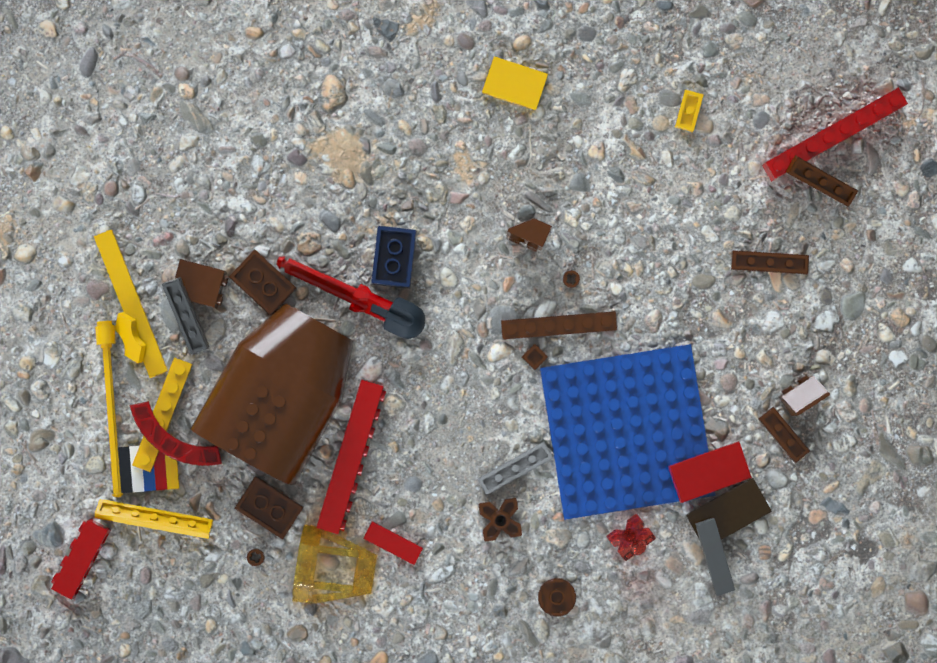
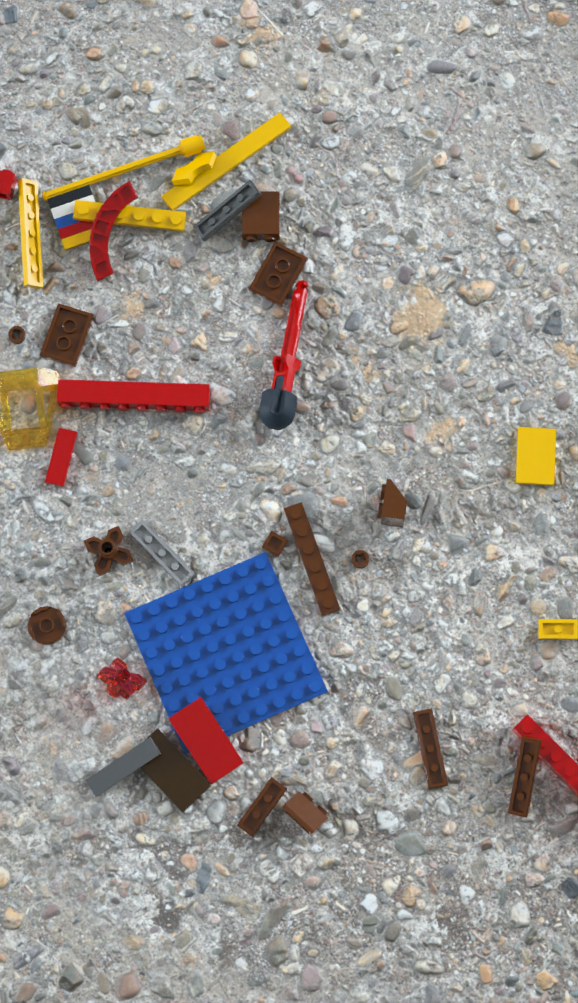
camera: 80 degrees right, 10 degrees down
reddish brown windscreen [190,304,353,485] -> none
dark blue brick [371,226,417,289] -> none

